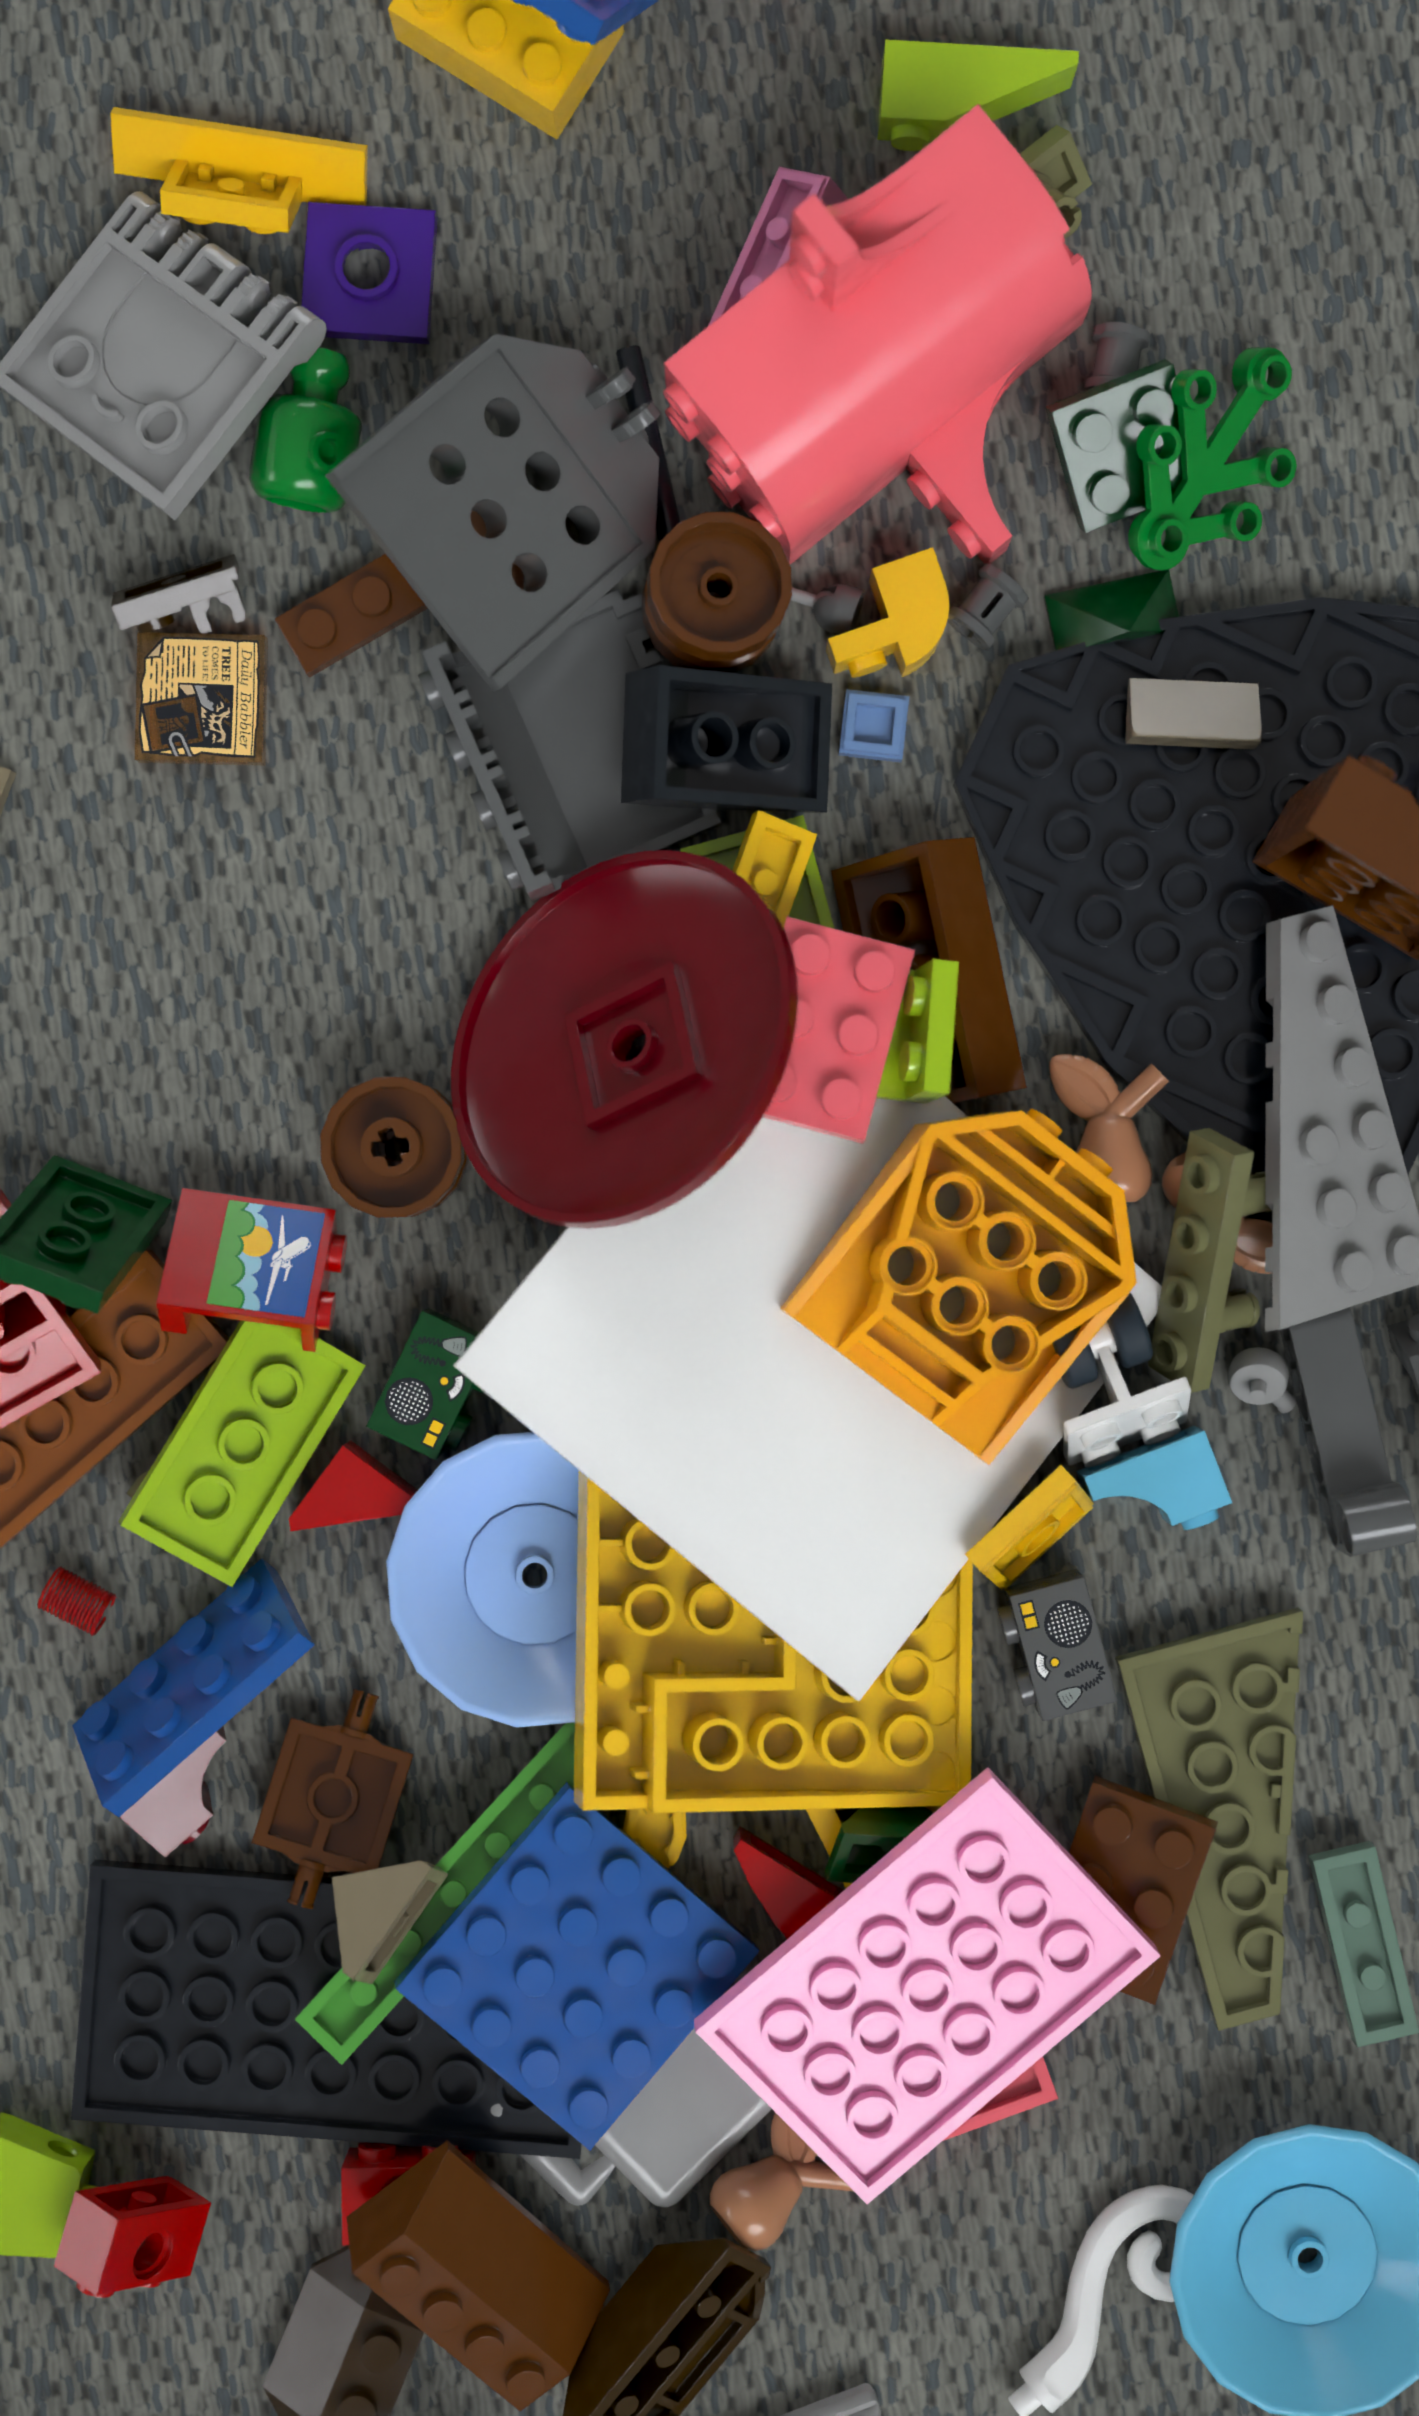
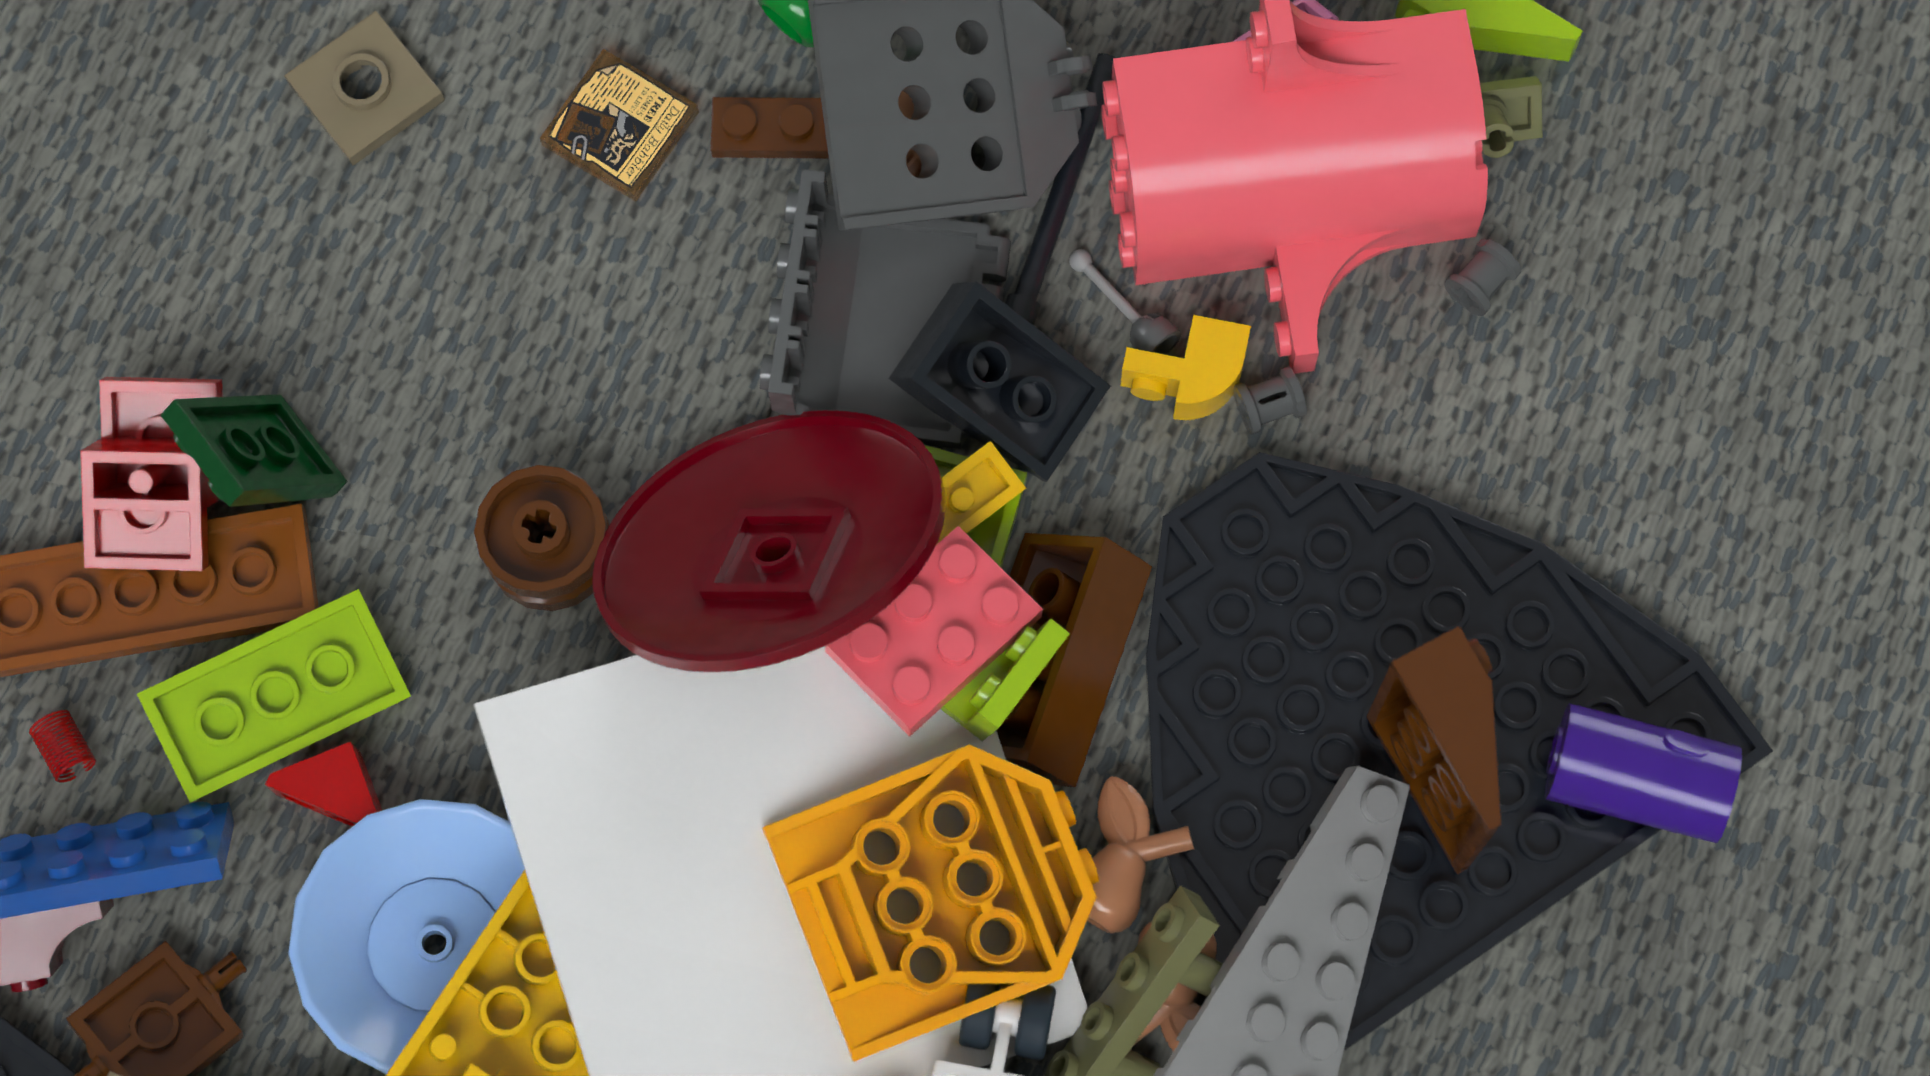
camera: 30 degrees right, 15 degrees down
plate [111,554,246,633] -> none
panel [156,1188,347,1352] -> none
dark green brick [366,1308,485,1460] -> none
reddish brown wheel [642,512,792,673] -> none
medium blue tile [838,689,909,762] -> none
dark green slope [1044,569,1179,651] -> none
plate [1045,359,1182,533] -> none
dark tan slope [1125,678,1262,749] -> none
green plant [1128,347,1297,571] -> none

